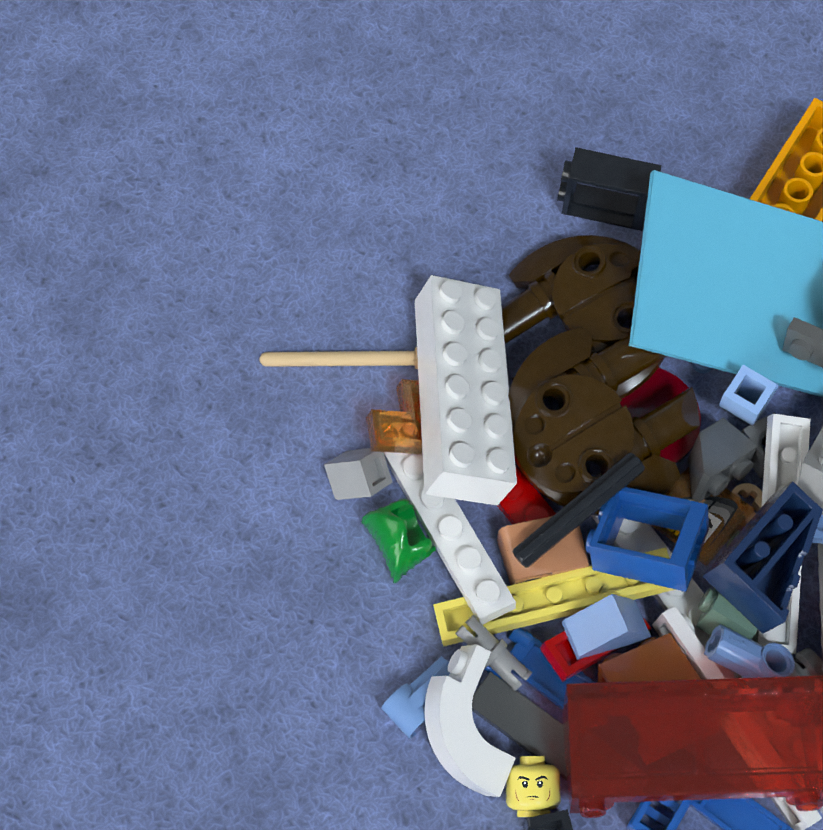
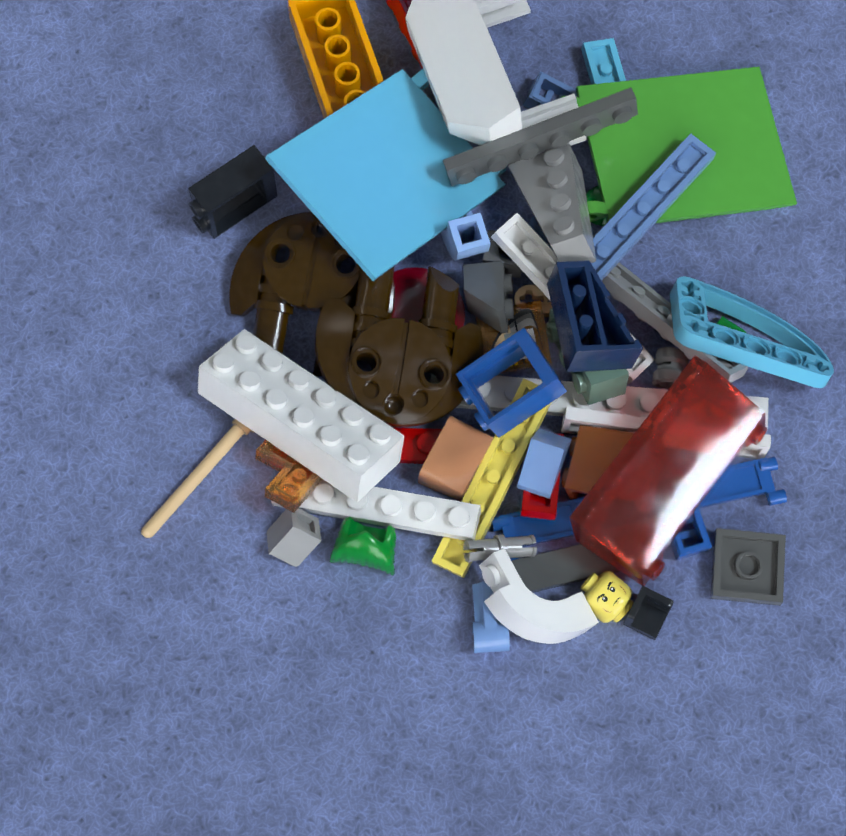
camera: 50 degrees left, 5 degrees up
black axle [512,453,645,568] -> none
medium blue piece [704,624,795,694] -> none

